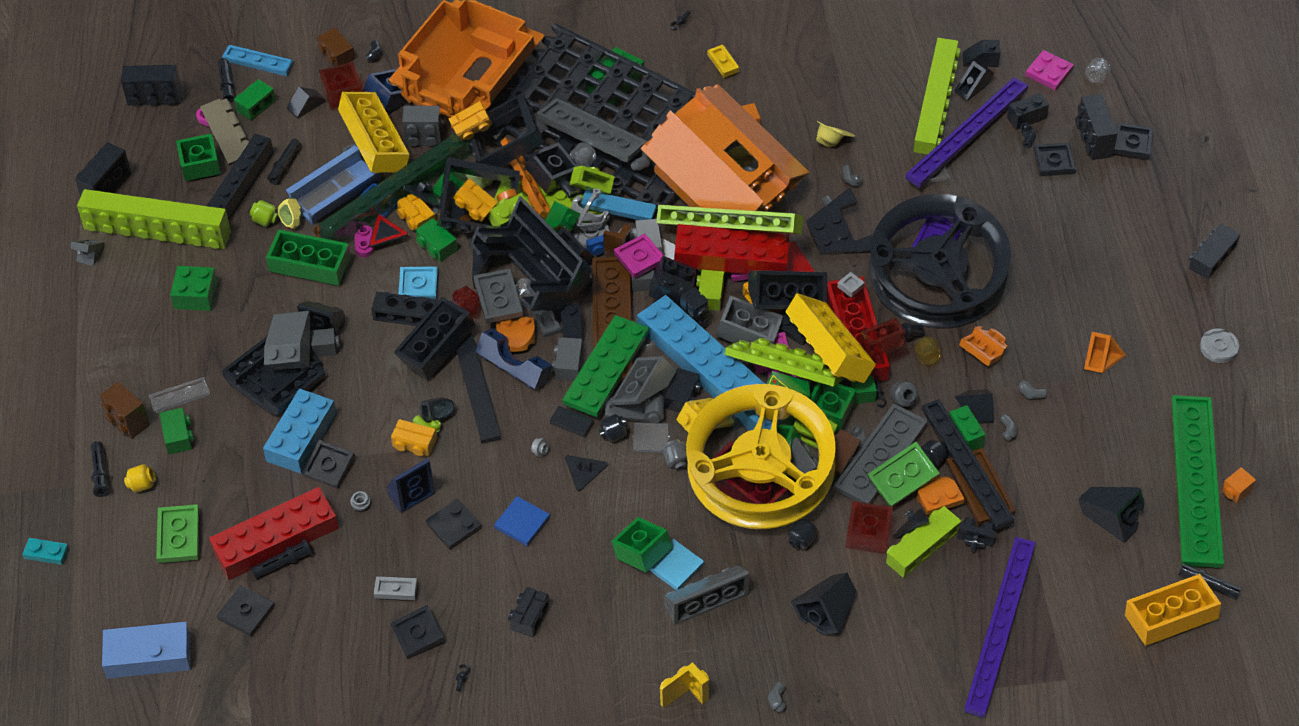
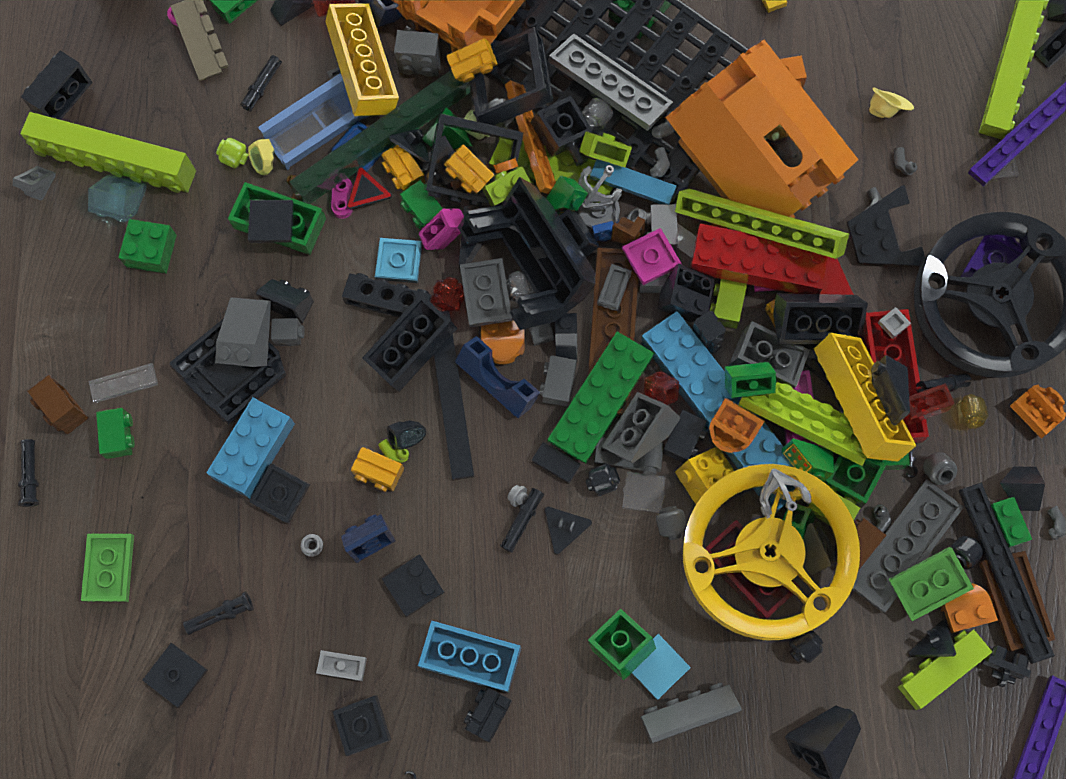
camera: 10 degrees right, 20 degrees up
medium blue brick [102,622,191,679] -> none
yellow head [124,464,156,493] -> none
green brick [176,133,221,181] -> none
black brick [207,134,274,221] -> none
red brick [209,487,339,580] -> none
blue tile [494,496,550,547] -> none
clear red brick [846,501,893,554] -> none
none -> clear light blue slope [88,174,147,222]
none -> black tile [248,200,294,243]
none -> dark azure brick [418,621,521,693]
none -> dark pink brick [419,209,464,250]
none -> black pin [500,488,545,553]
none -> dark grey tile [597,264,632,311]
none -> clear red brick [644,371,679,405]
none -> dark grey arm [650,147,670,179]
none -> orange slope [709,398,765,453]
none -> green brick [725,362,776,398]
none -> light grey helmet [760,469,811,519]
none -> black slope [871,355,910,426]

